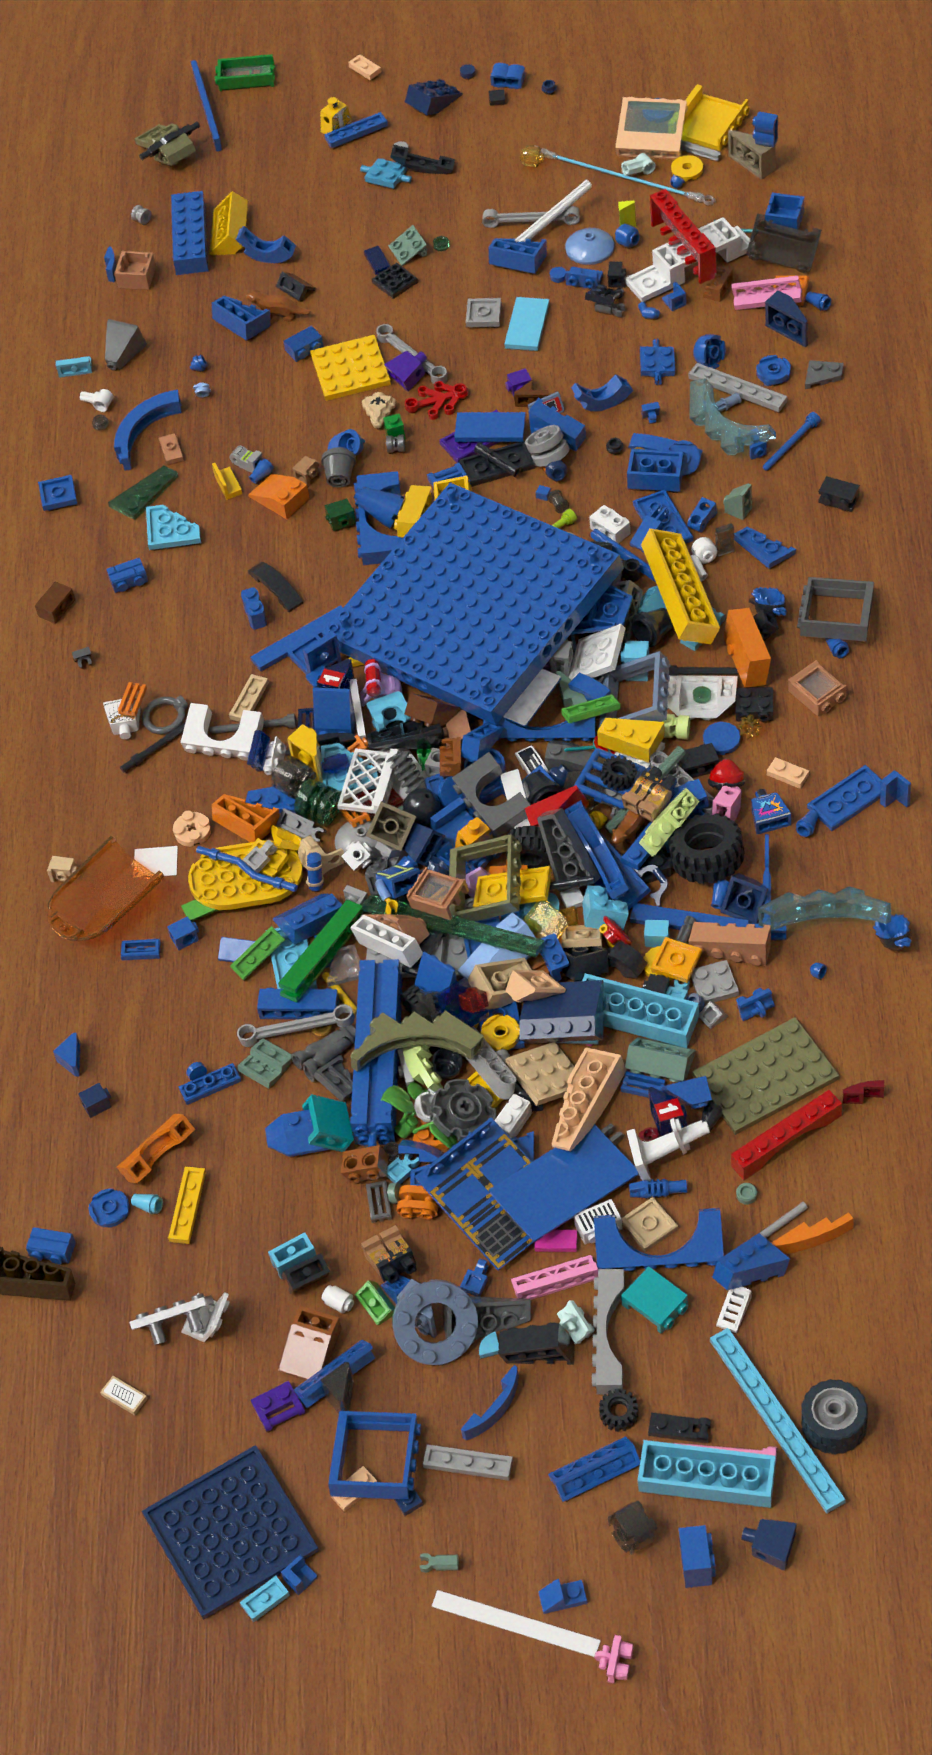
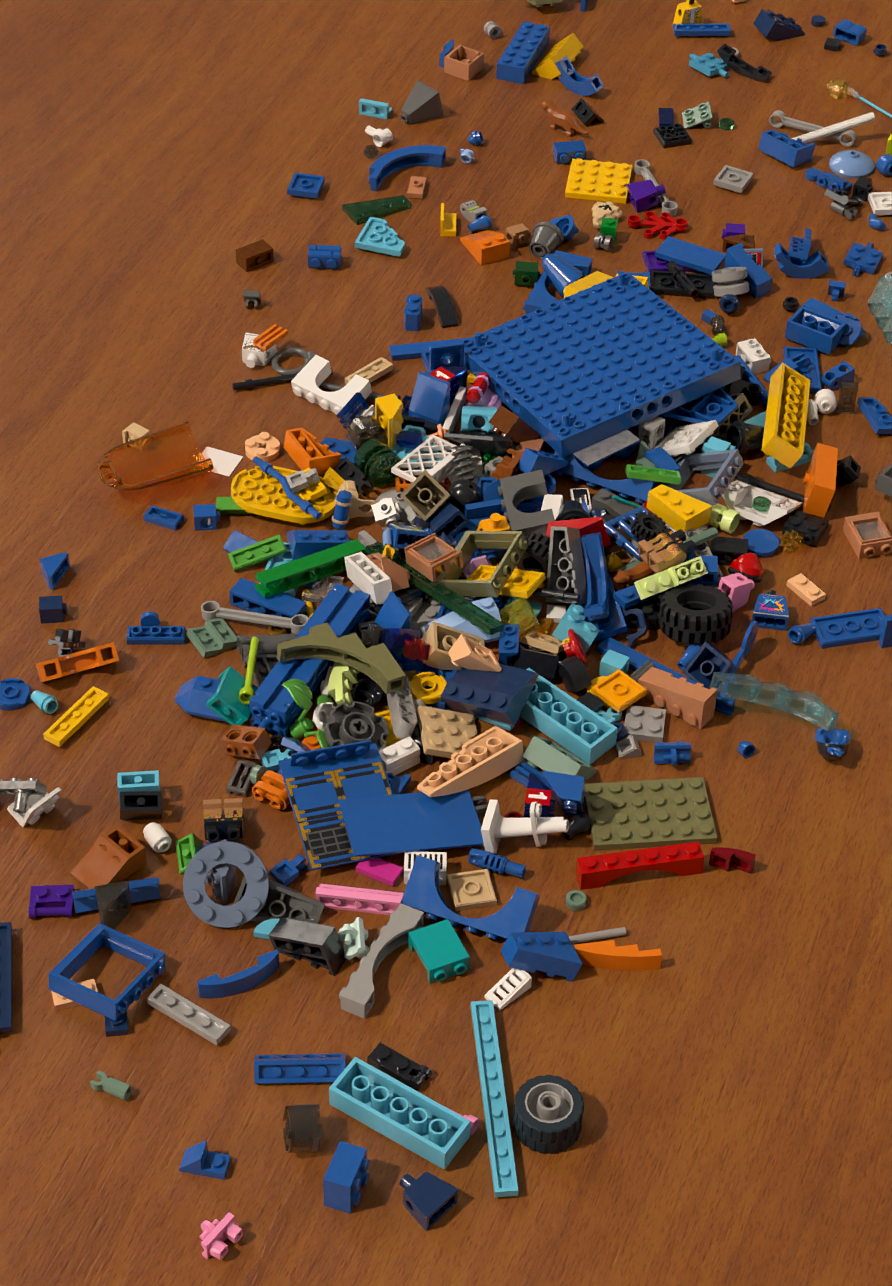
camera: 15 degrees right, 10 degrees down
blue wedge [212,296,270,340] -> none
white sticker [432,1590,600,1657] -> none
medium azure tile [504,297,549,351] -> none
black tyre [599,1389,639,1432] -> none
sand green slope [723,483,752,520] -> none
blue hair [749,587,787,617] -> none
none -> black hips [48,629,86,657]
none -> lime piece [239,637,259,704]
none -> blue fence [788,228,811,260]

